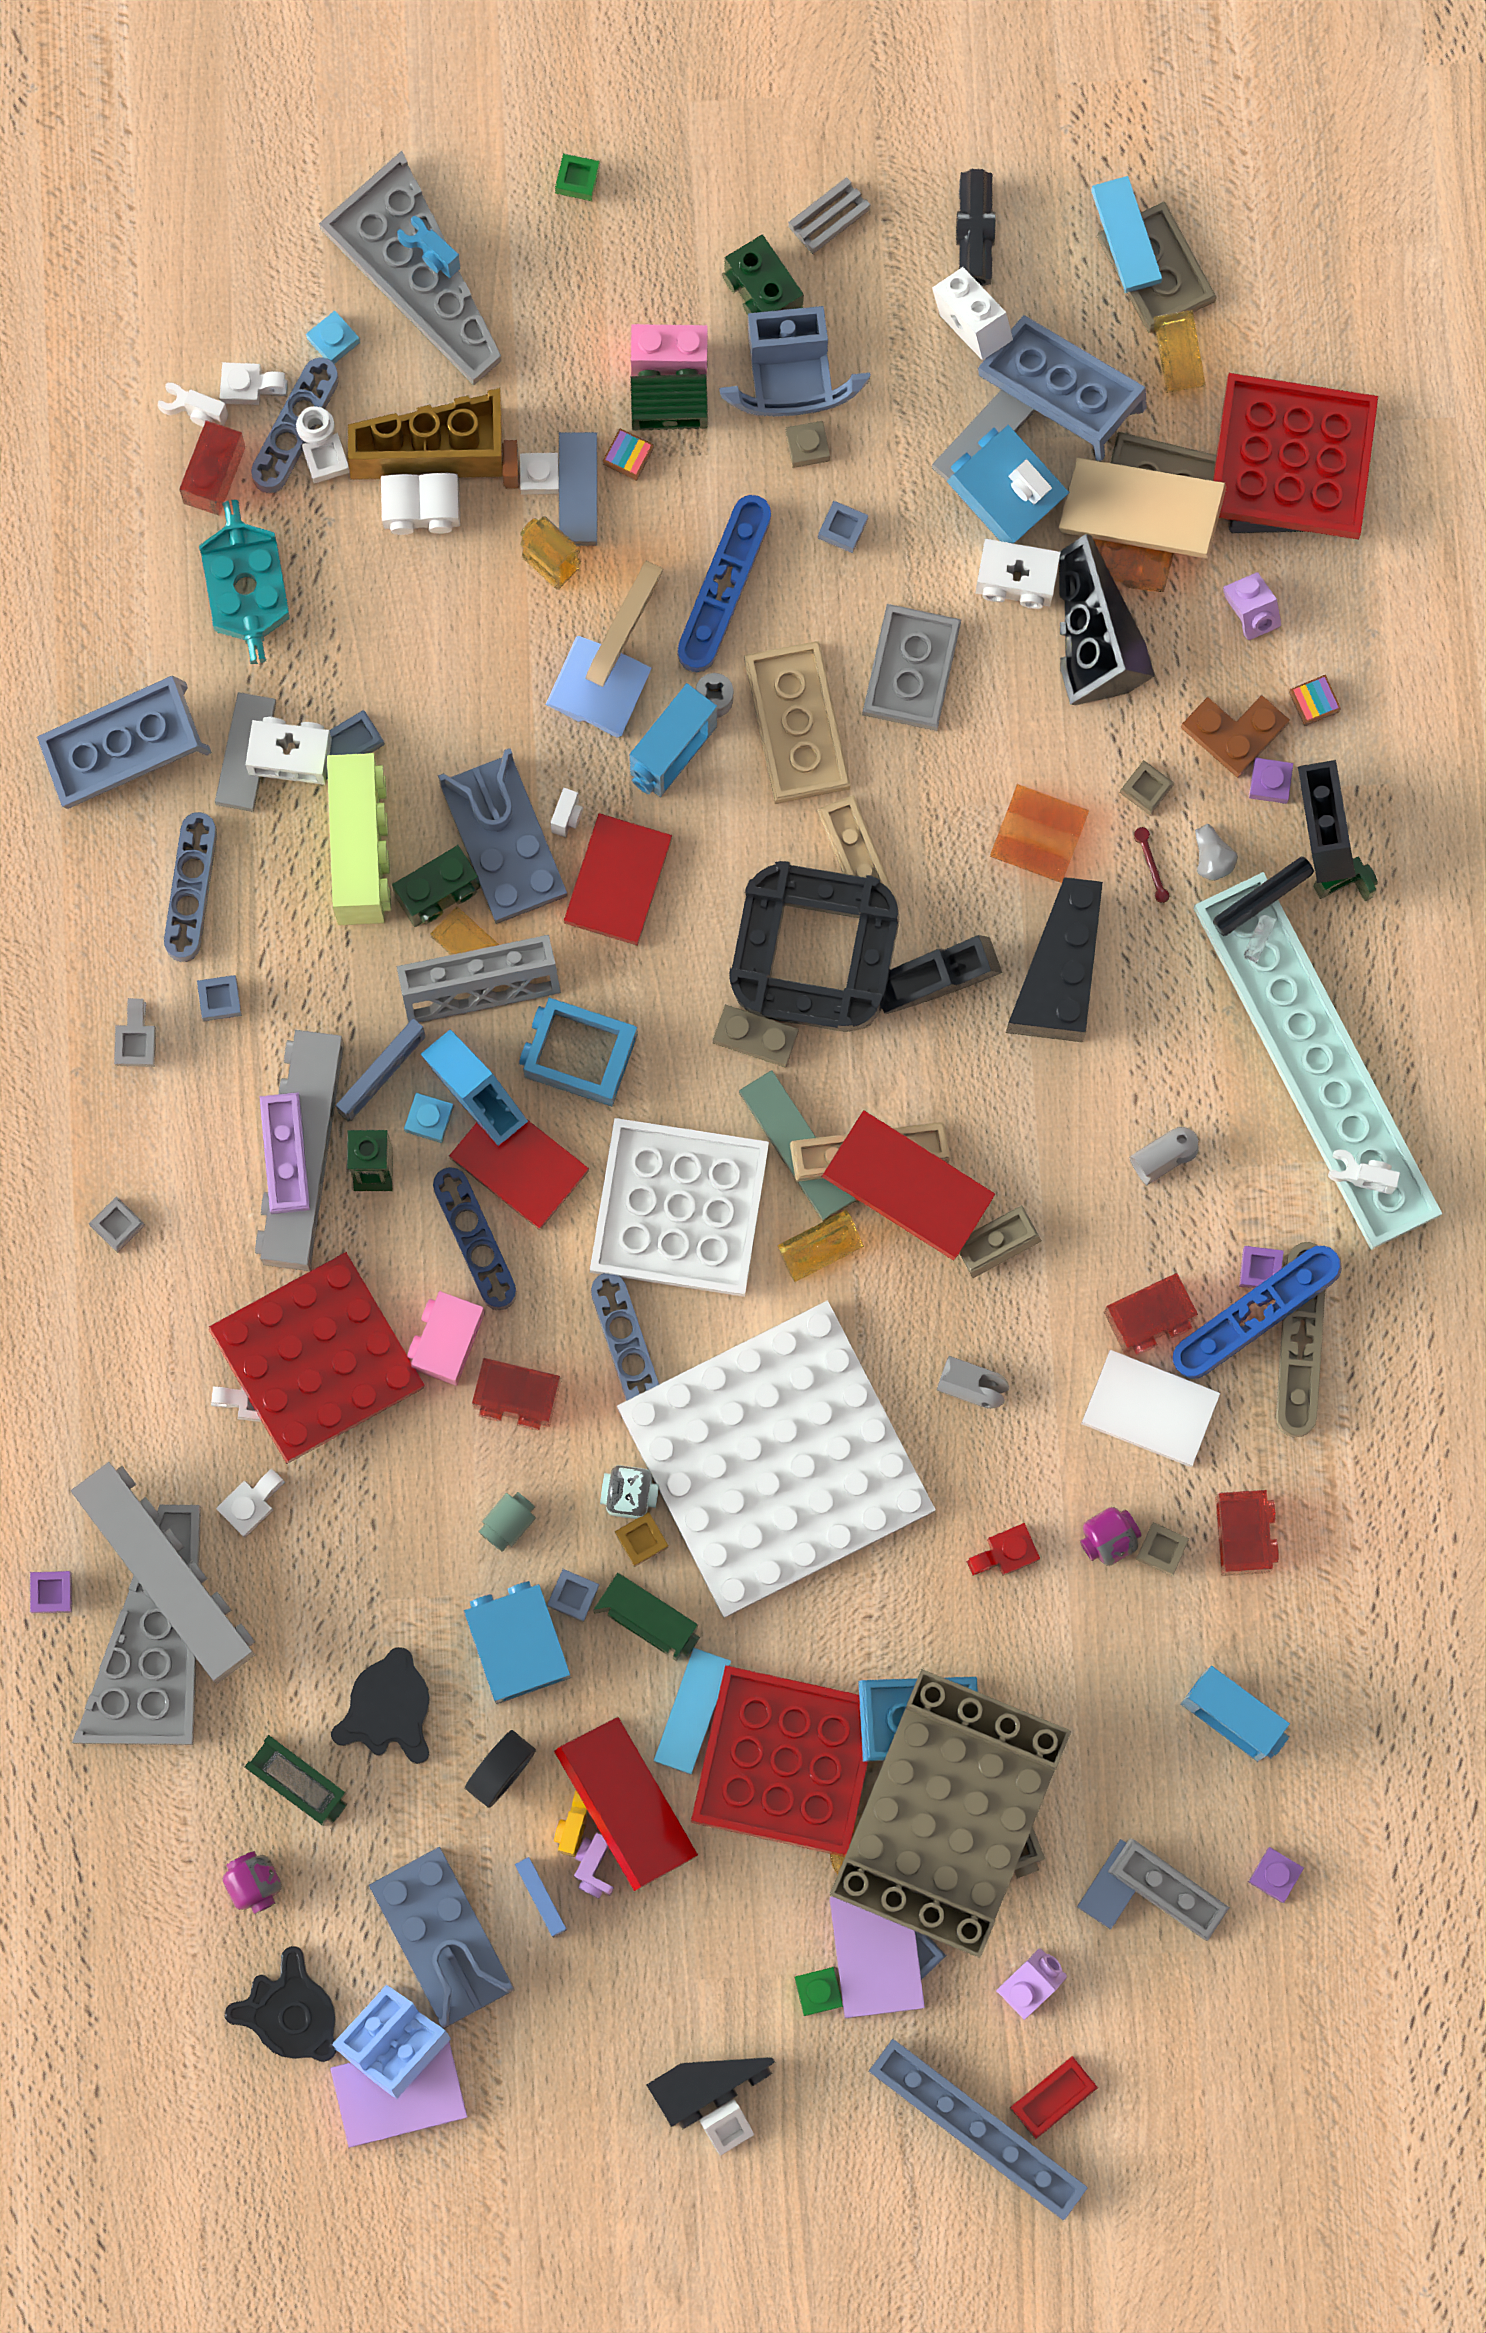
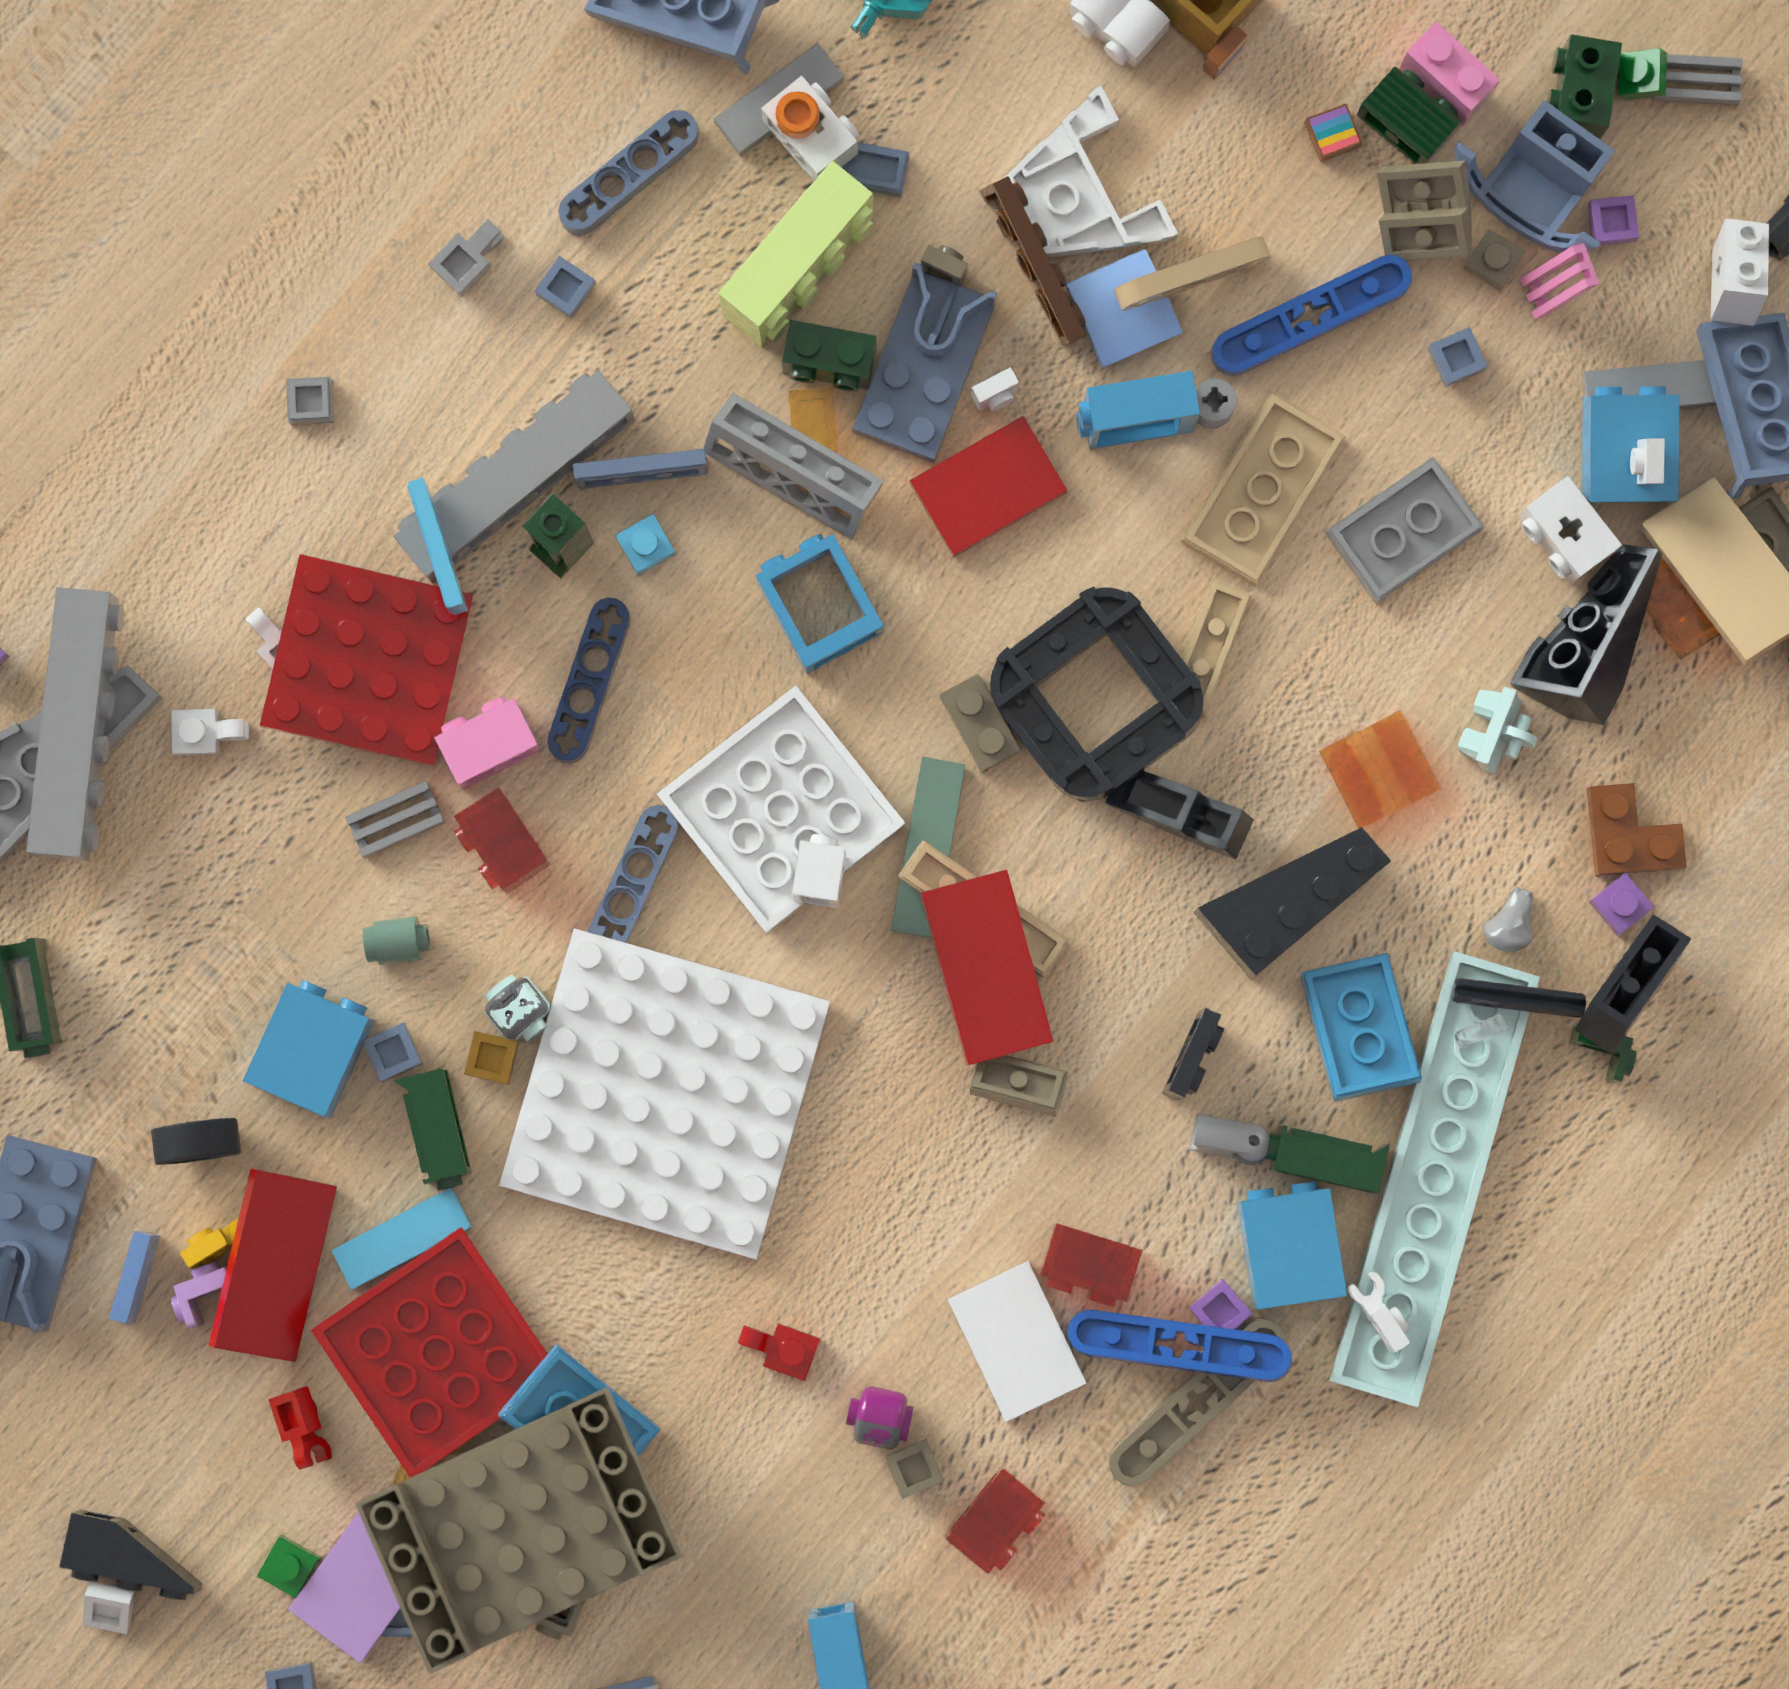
camera: 45 degrees right, 5 degrees up
lavender tile [259,1092,310,1214] -> none
black tile [331,1647,430,1764] -> none
dark azure slope [421,1029,528,1146] -> none
red tile [449,1119,589,1230] -> none
white plate [520,453,559,495] -> none
clear yellow brick [520,516,581,590] -> none
sand blue tile [559,432,597,546] -> none
clear yellow plate [777,1210,864,1282] -> none
light grey piece [936,1356,1009,1409] -> none
dark tan tile [1120,760,1174,815] -> none
dark red hinge [1134,827,1170,903] -> none
lavender bracket [1223,572,1281,640] -> none
tile [1289,675,1341,726] -> none
none -> red plate [268,1386,332,1470]
none -> light grey tile [345,781,446,858]
none -> medium azure tile [407,477,468,615]
none -> orange tile [775,91,820,139]
none -> white brick [792,835,846,908]
none -> dark tan plate [921,245,968,286]
none -> reddish brown wing [979,176,1086,345]
none -> white wing [1004,86,1178,258]
none -> black plate [1162,1008,1224,1100]
none -> dark azure brick [1237,1181,1347,1309]
none -> dark green window [1264,1125,1390,1194]
none -> dark azure tile [1300,953,1422,1102]
none -> dark tan slope [1377,160,1472,260]
none -> light aqua hips [1458,687,1538,775]
none -> bright pink tile [1520,243,1599,319]
none -> medium lavender plate [1587,195,1639,246]
none -> green plate [1618,48,1667,100]

